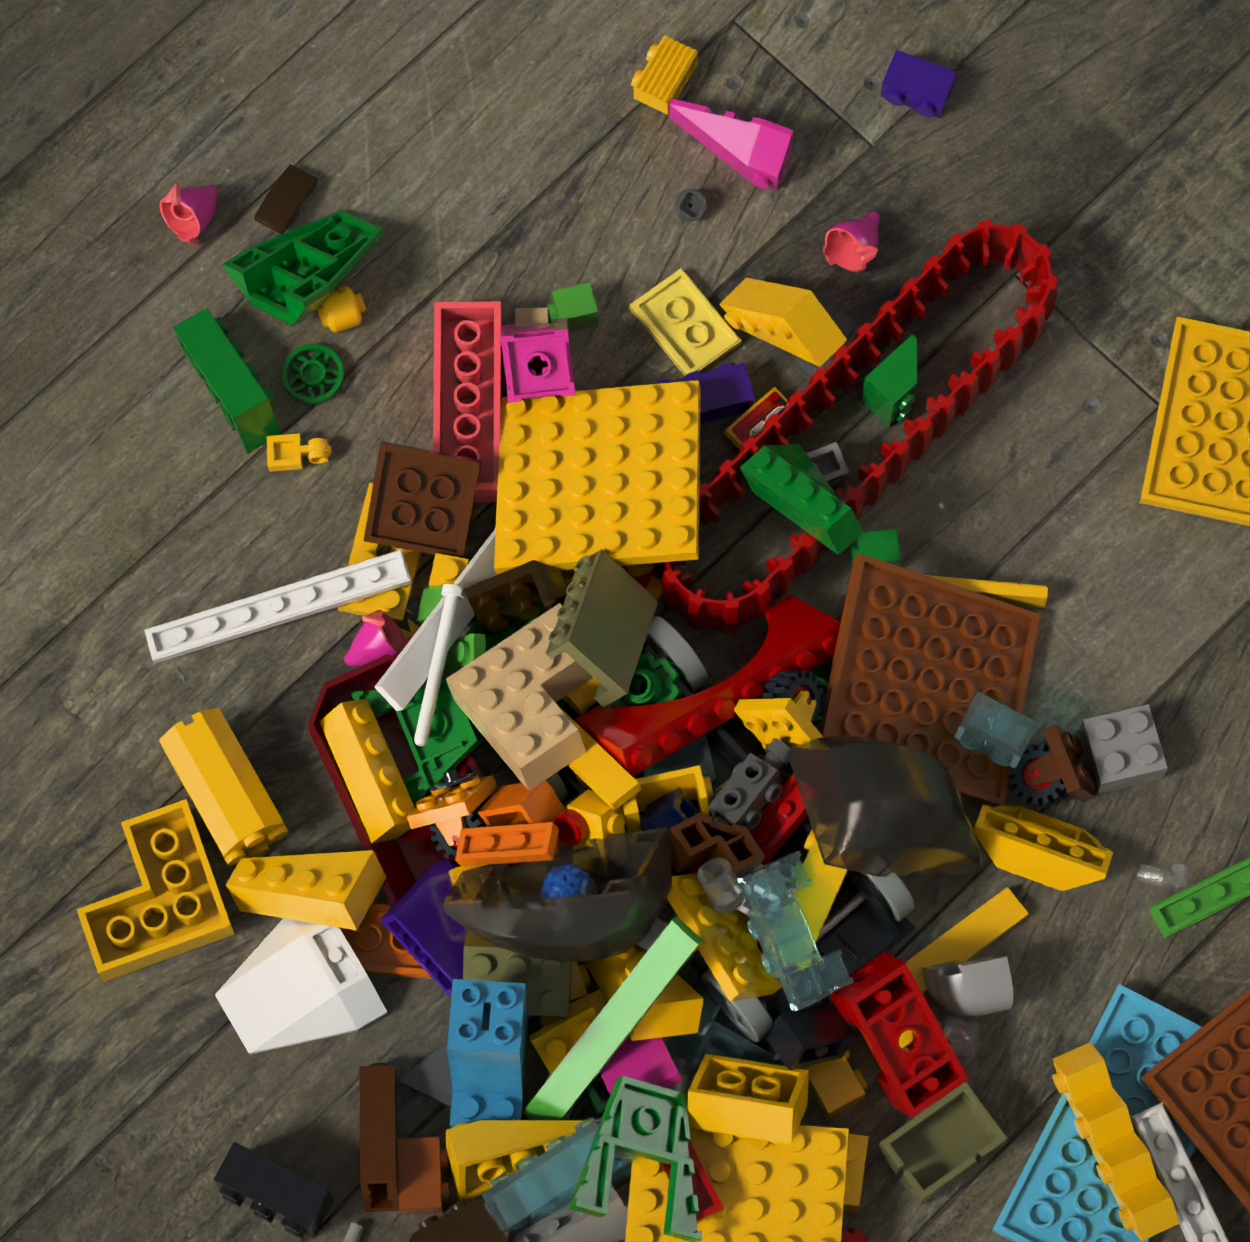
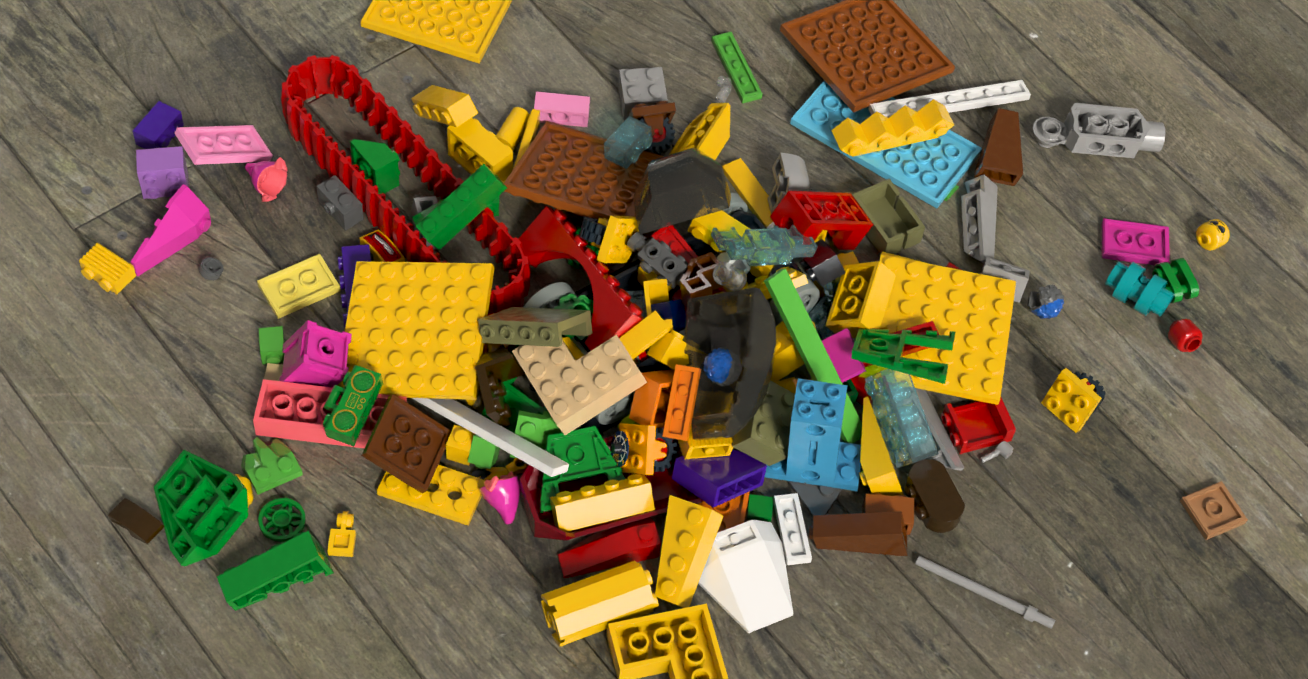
camera: 90 degrees left, 15 degrees down
white tile [144,549,412,664] -> none
hat [160,184,218,245] -> none
black brick [213,1142,334,1240] -> none
white bar [414,584,465,746] -> none
red tile [553,809,589,846] -> none
yellow wedge [720,278,847,367] -> none
none -> medium lavender brick [136,146,189,199]
none -> bright pink tile [175,125,273,165]
none -> bright green plate [241,437,303,495]
none -> green piece [323,365,383,447]
none -> yellow brick [411,85,478,127]
none -> yellow brick [447,118,513,183]
none -> yellow brick [496,107,530,151]
none -> bright pink piece [534,92,590,127]
none -> red wedge [558,517,661,579]
none -> green tile [747,494,773,522]
none -> white plate [773,493,812,565]

